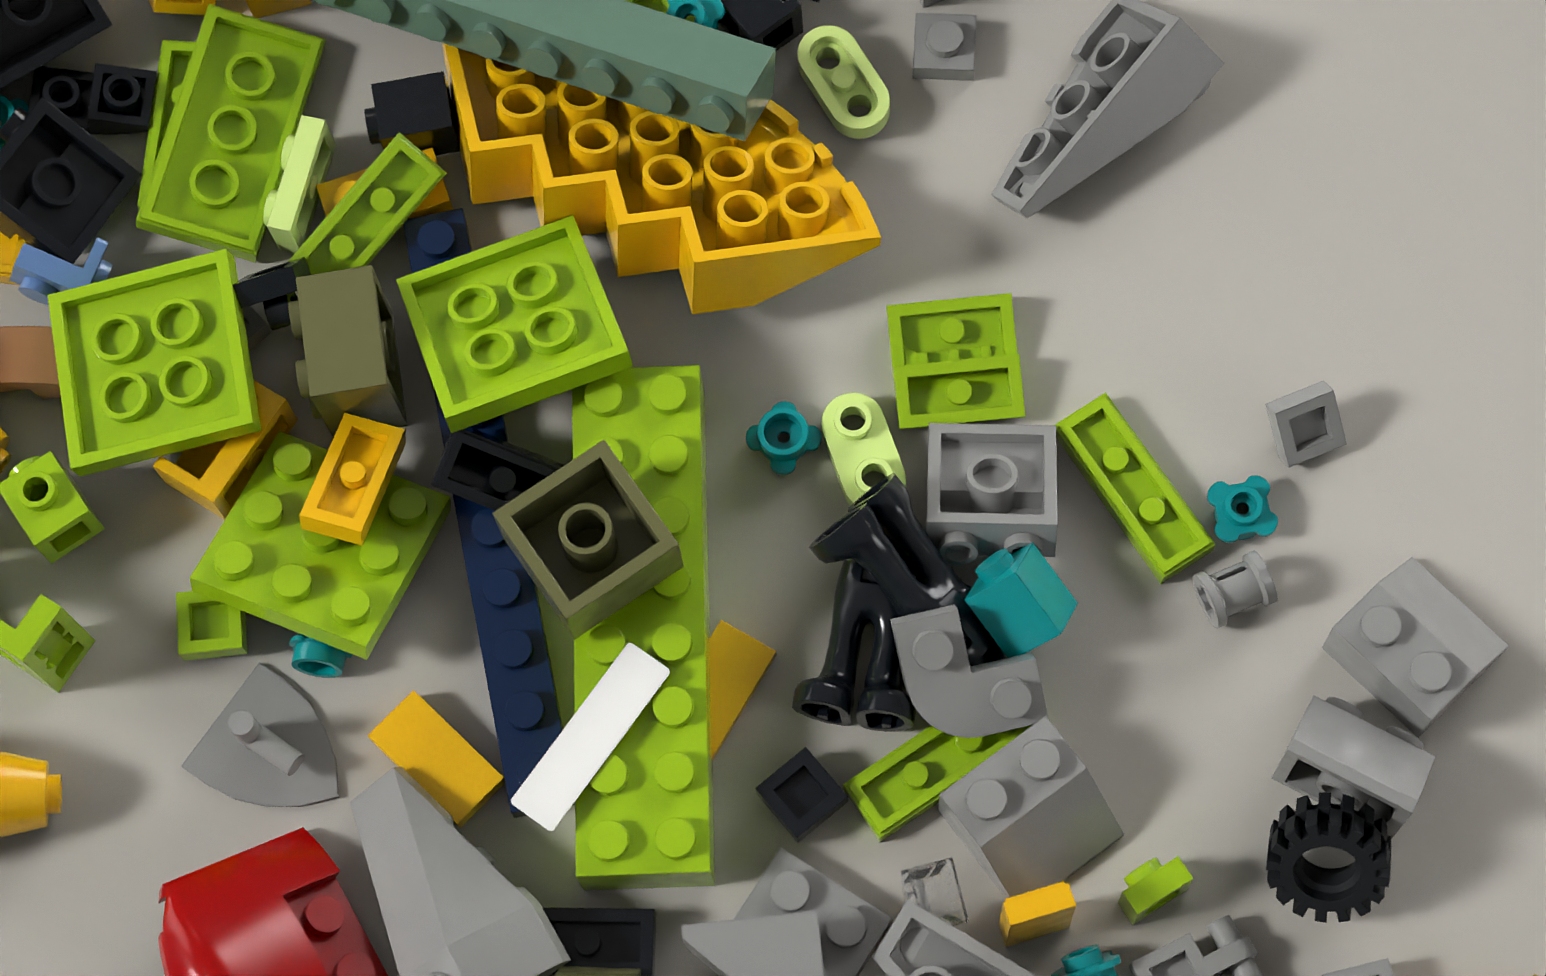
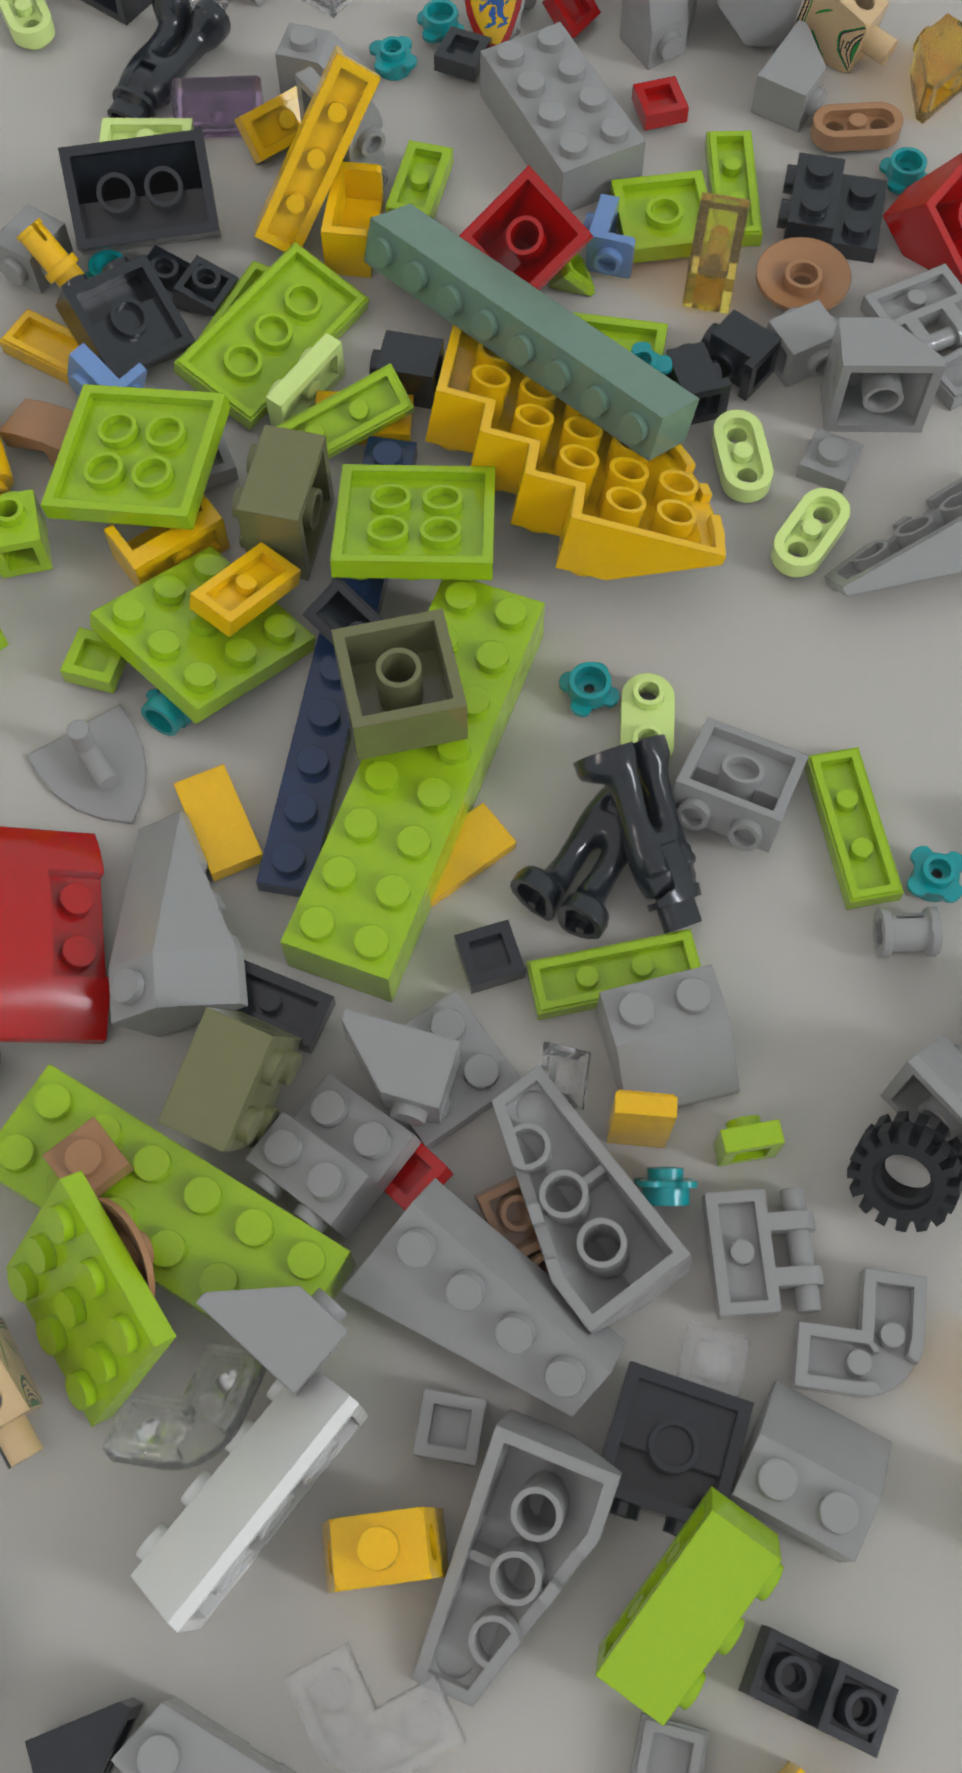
camera: 15 degrees right, 5 degrees down
black tile [233,257,311,331] -> none
white sticker [511,643,670,831] -> none
lime slope [886,293,1026,429] -> none
light grey plate [890,604,1049,738] -> none
teal brick [965,542,1078,658] -> none
none -> yellowish green plate [771,488,851,577]

